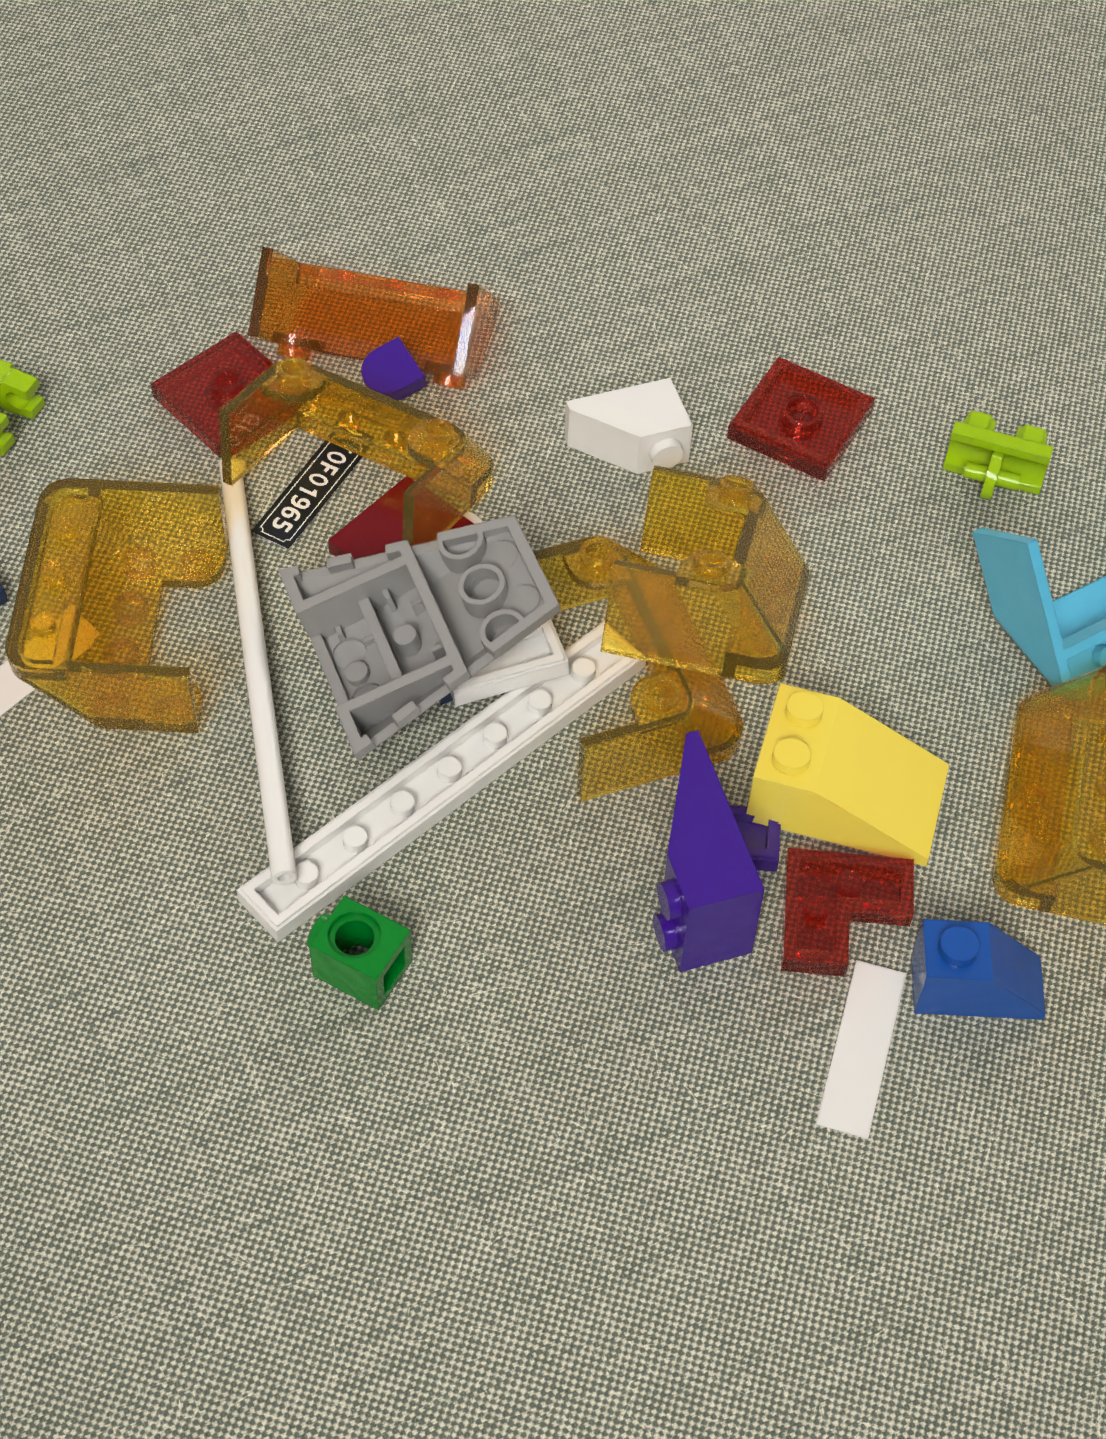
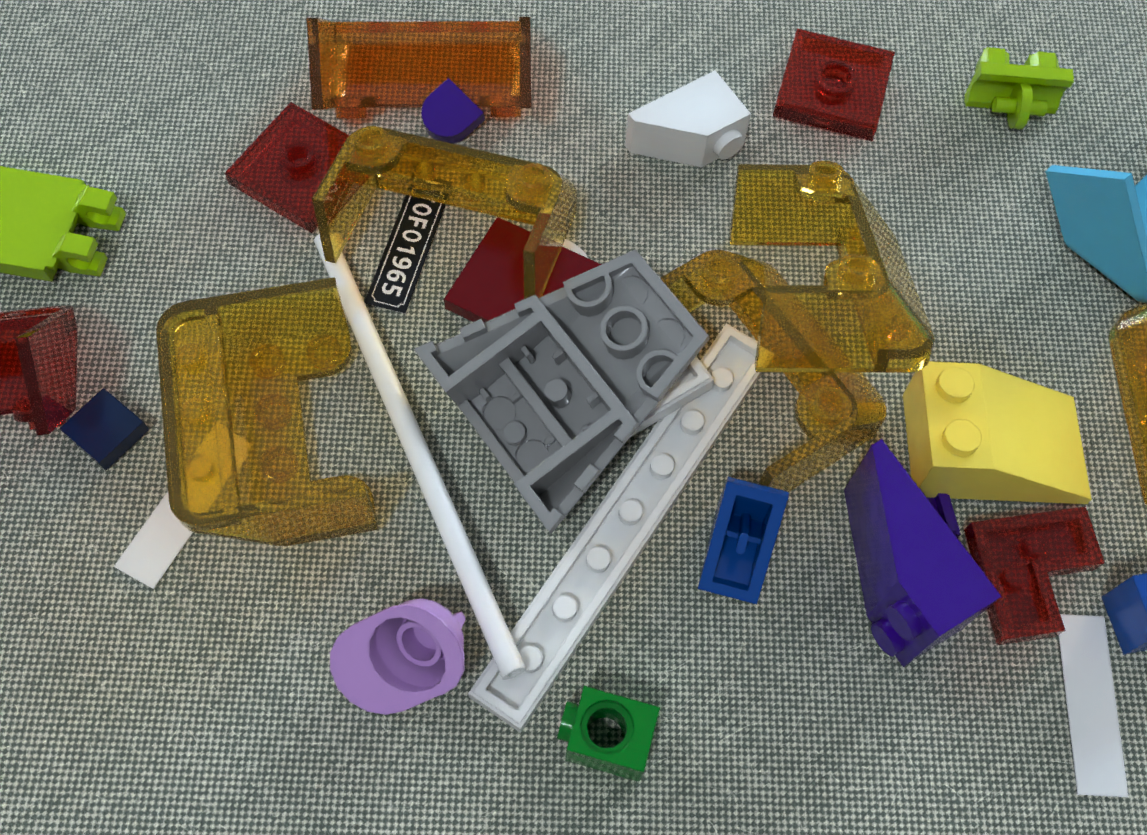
camera: 15 degrees left, 10 degrees up
none -> lavender piece [330,598,465,715]
none -> blue slope [698,477,789,604]

